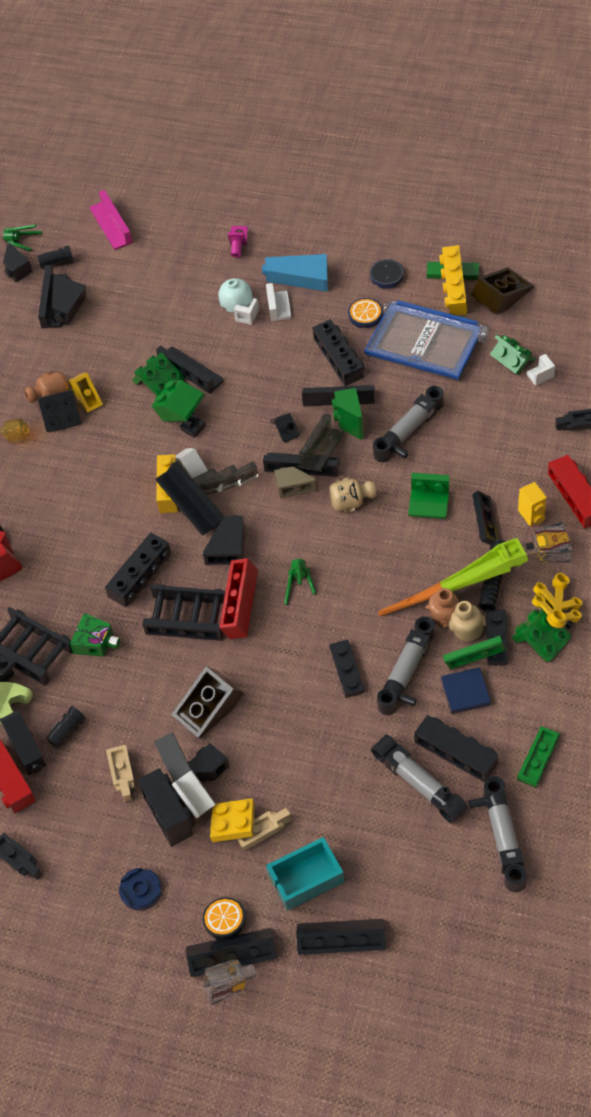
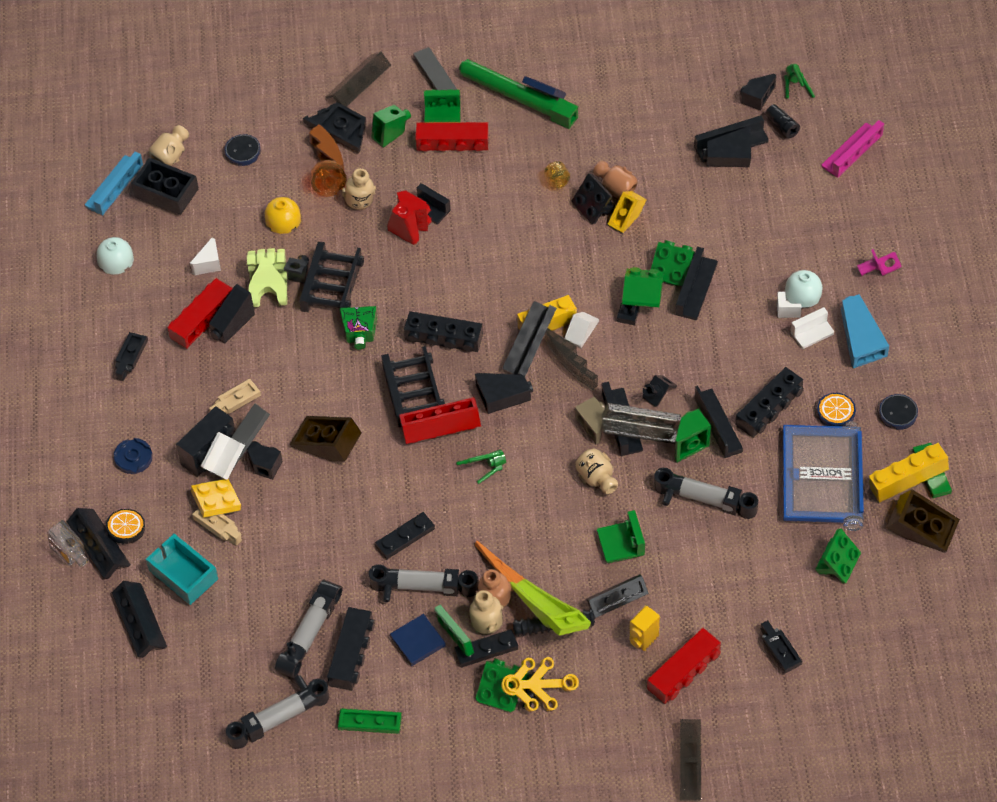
camera: 65 degrees right, 0 degrees up
black axle [46,706,86,748] -> none
torso [524,521,572,563] -> none
white panel [527,354,555,386] -> none

